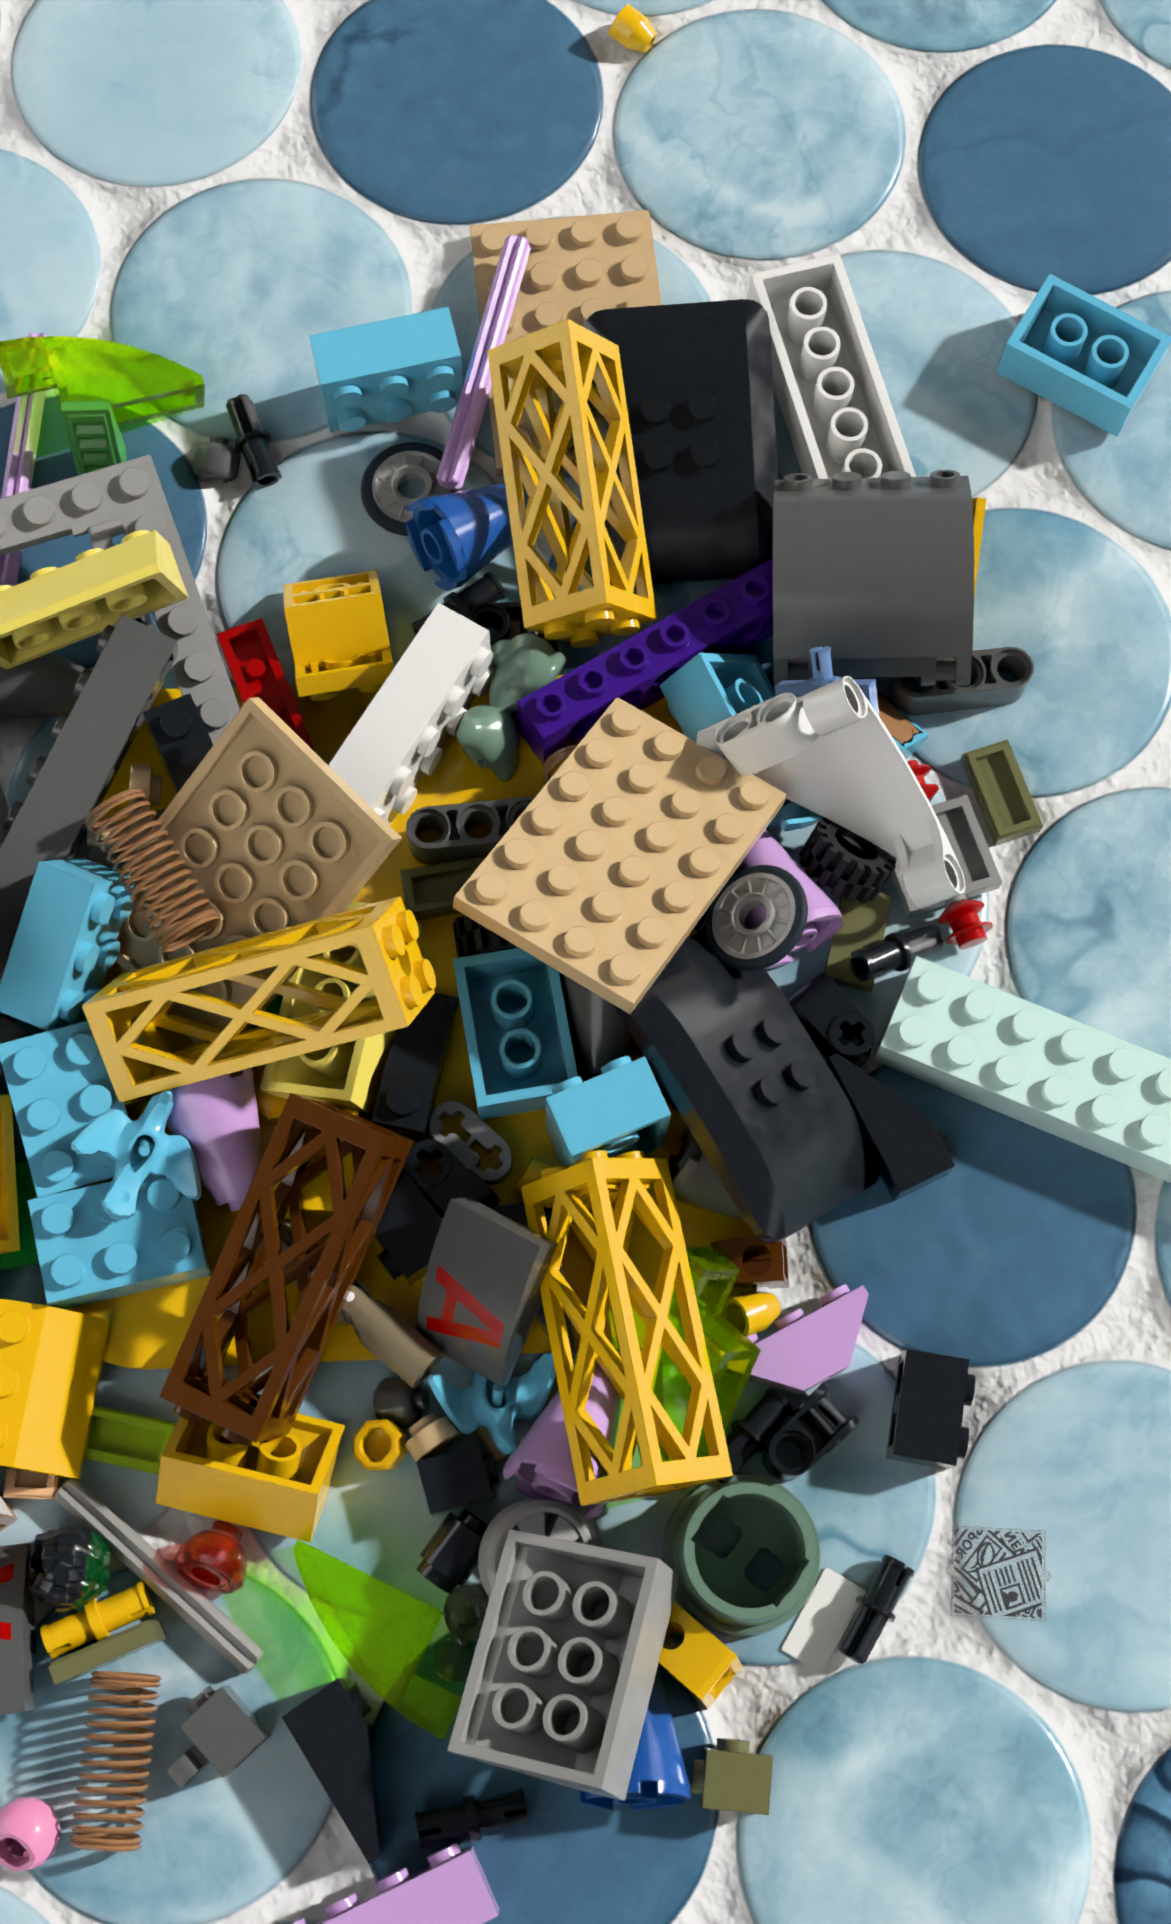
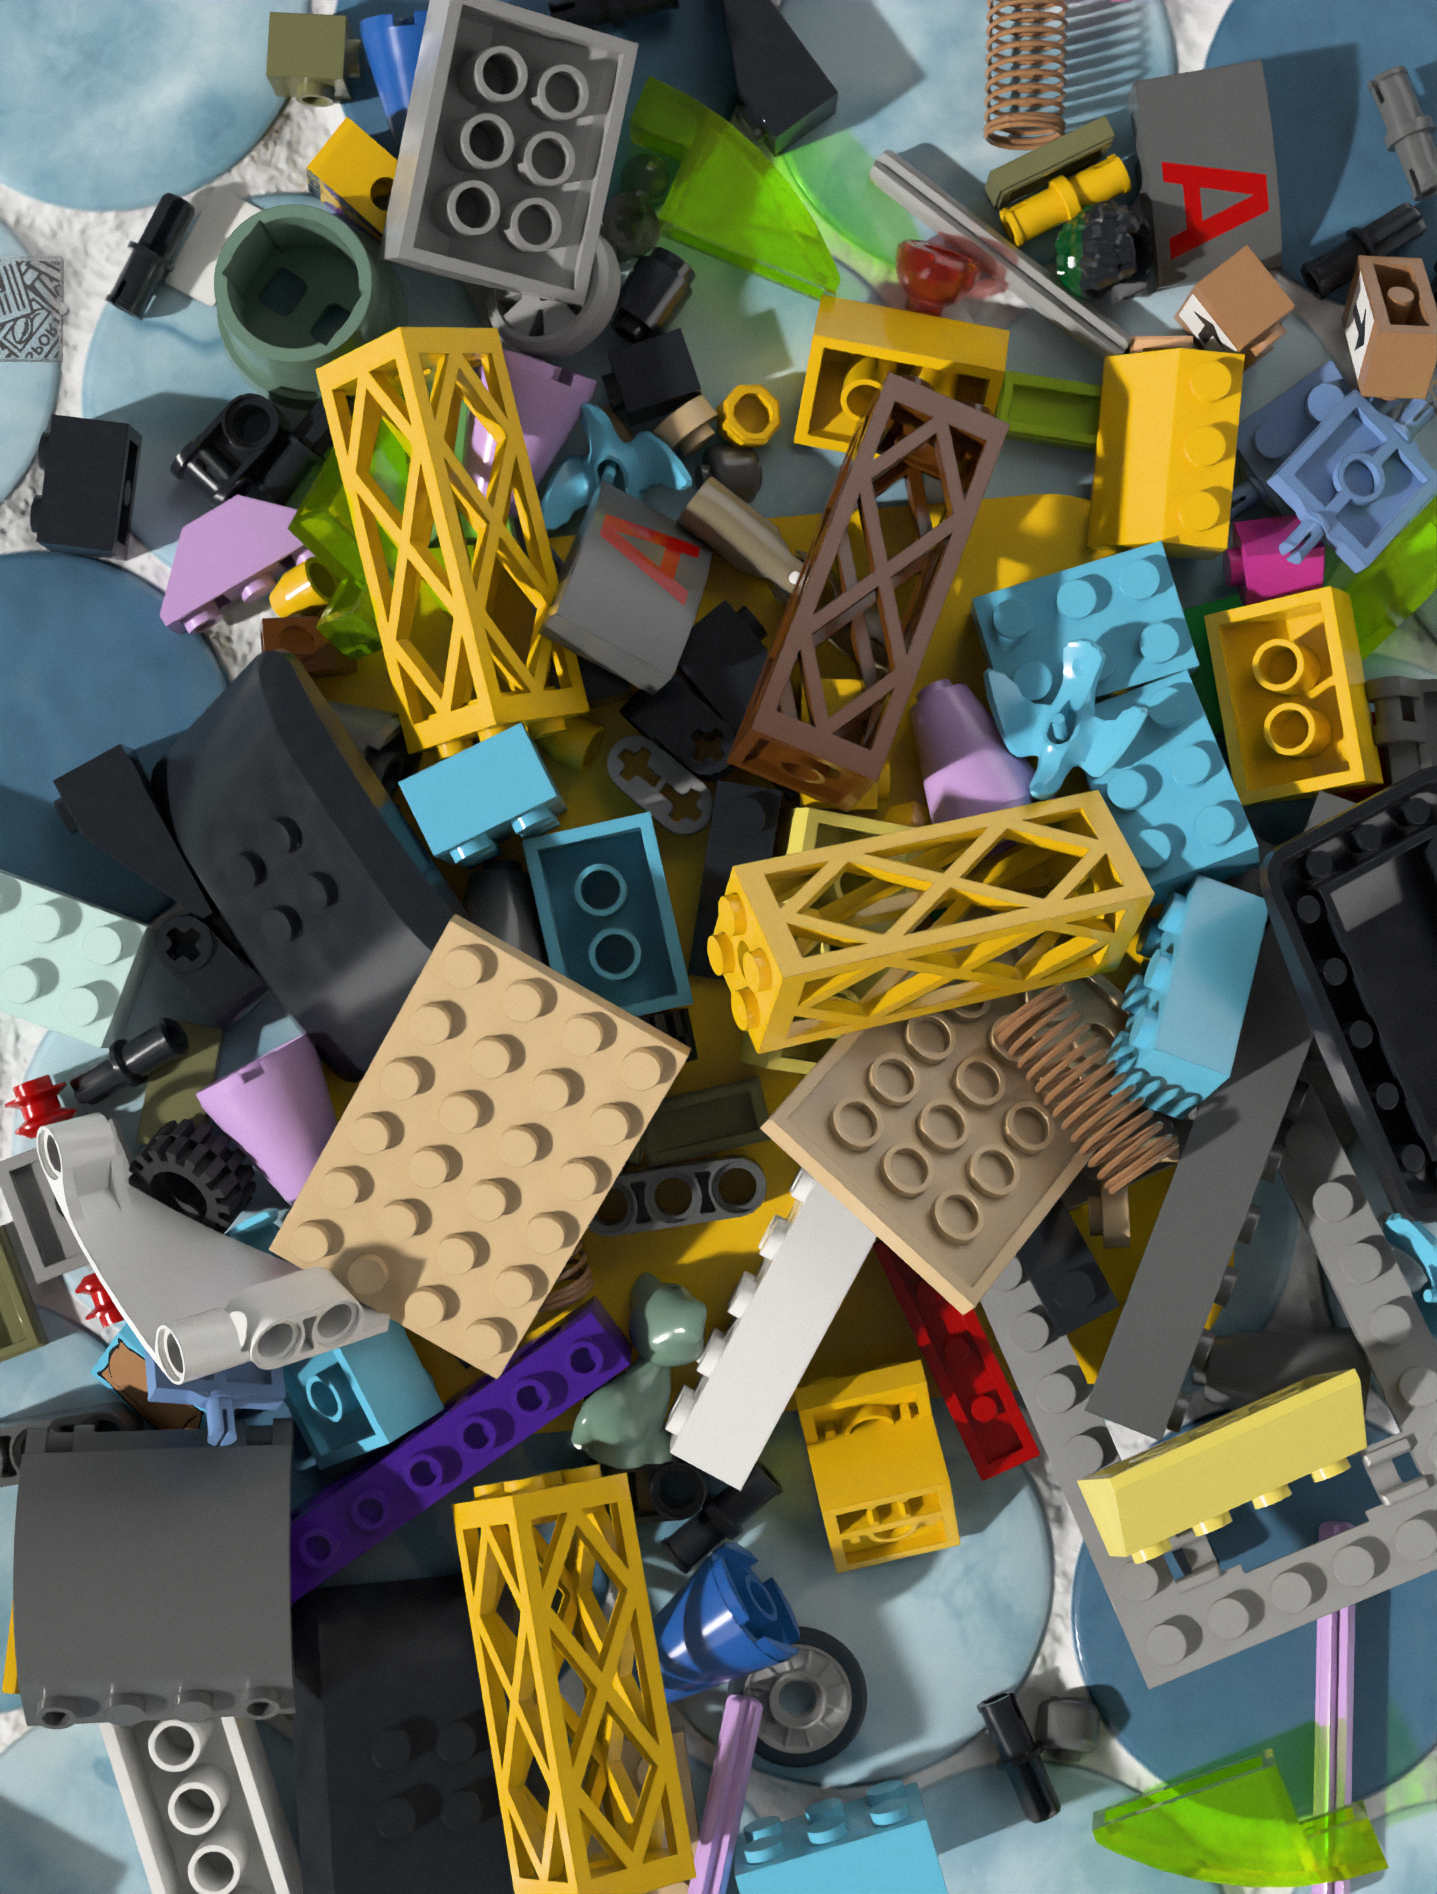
camera: 175 degrees left, 15 degrees up
bright green slope [61,401,126,475] -> none
dark grey brick [166,1685,271,1788] -> none
light grey wheel [705,865,808,971] -> none

